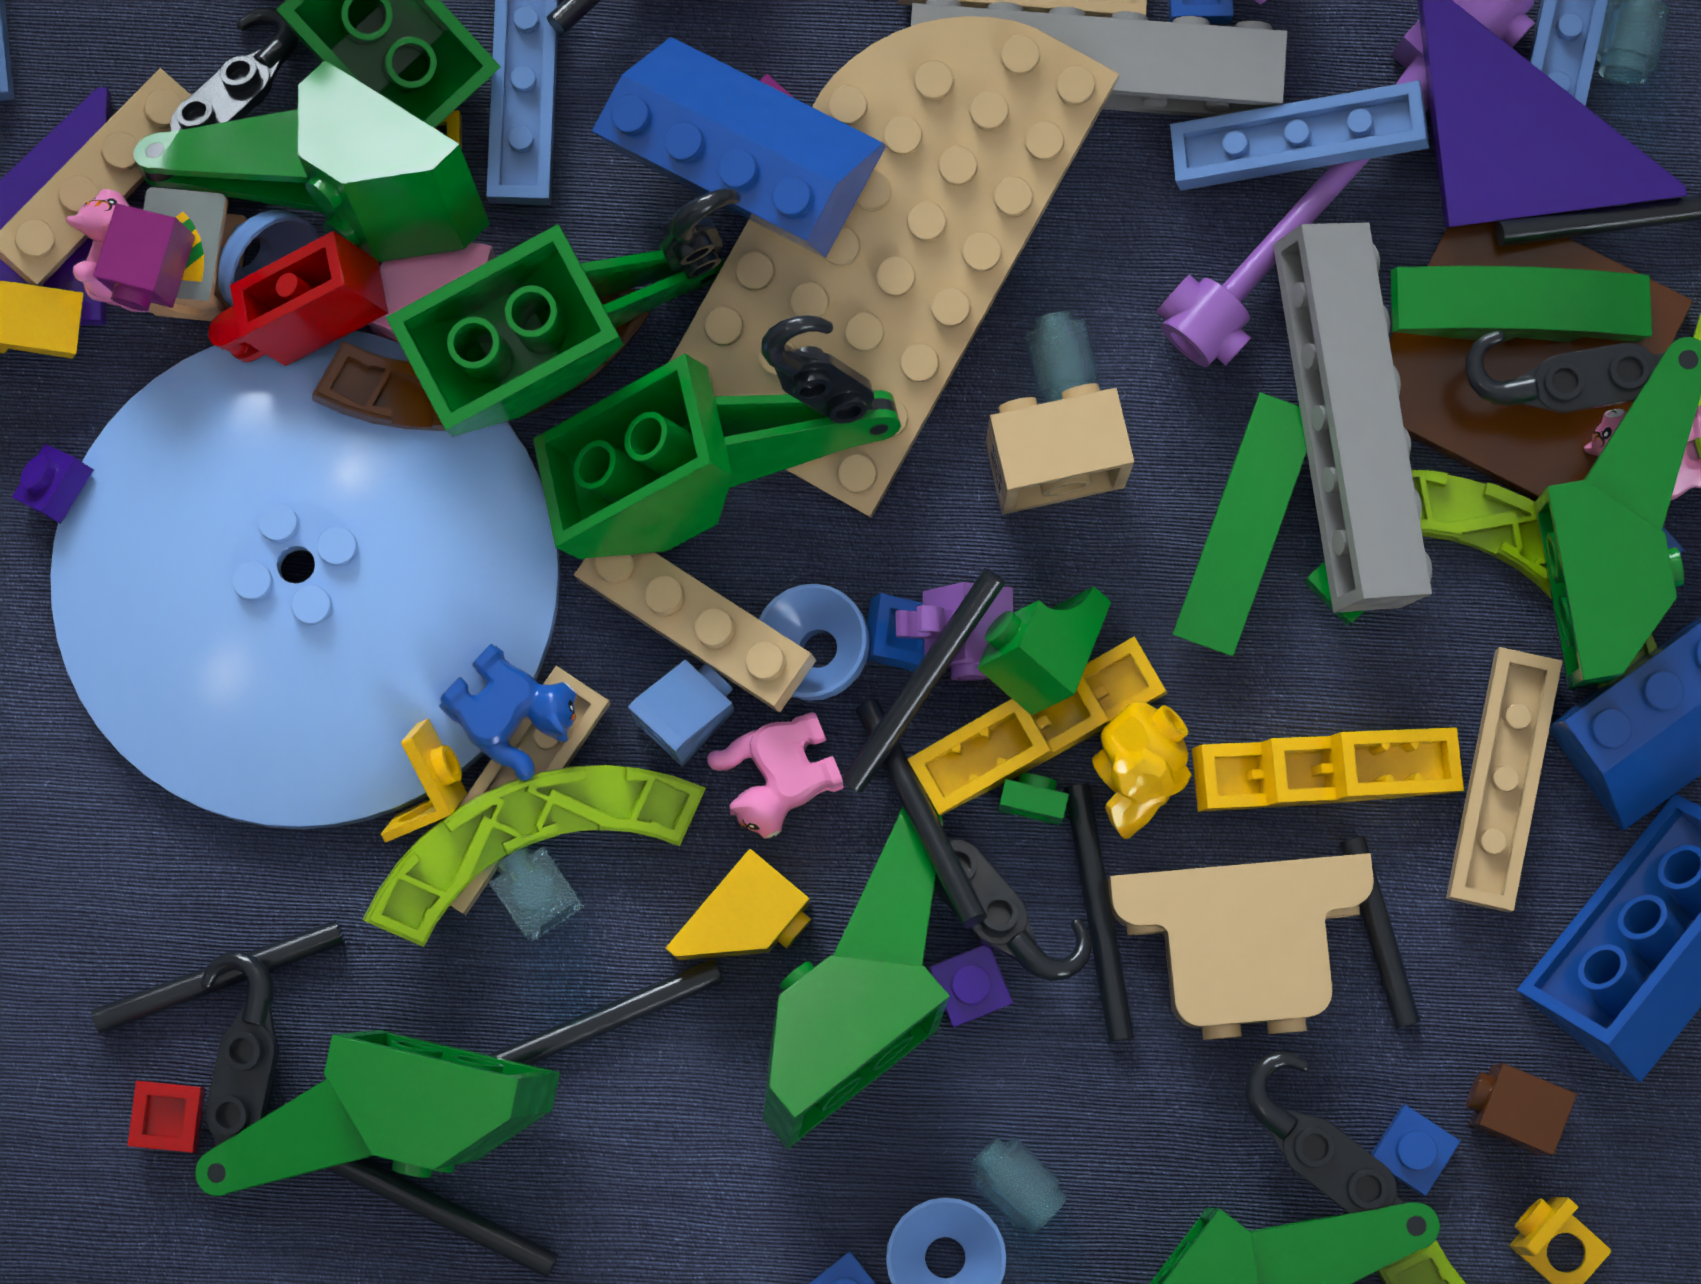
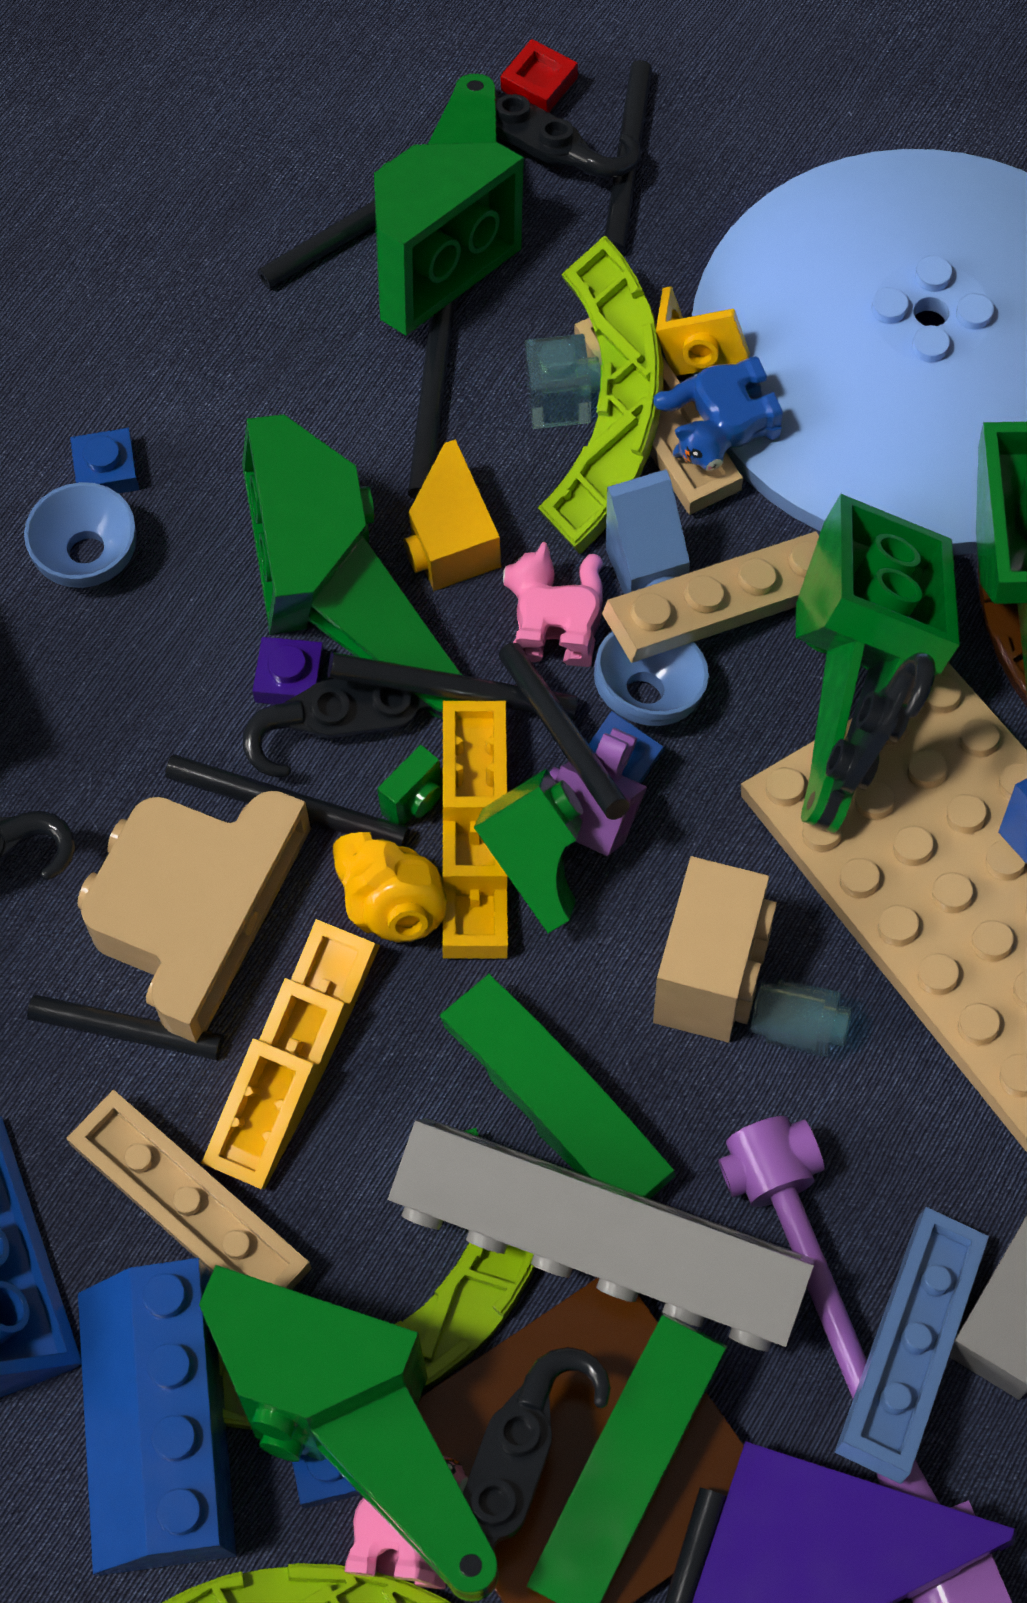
camera: 120 degrees right, 15 degrees down
clear light blue brick [970,1137,1068,1234] -> none

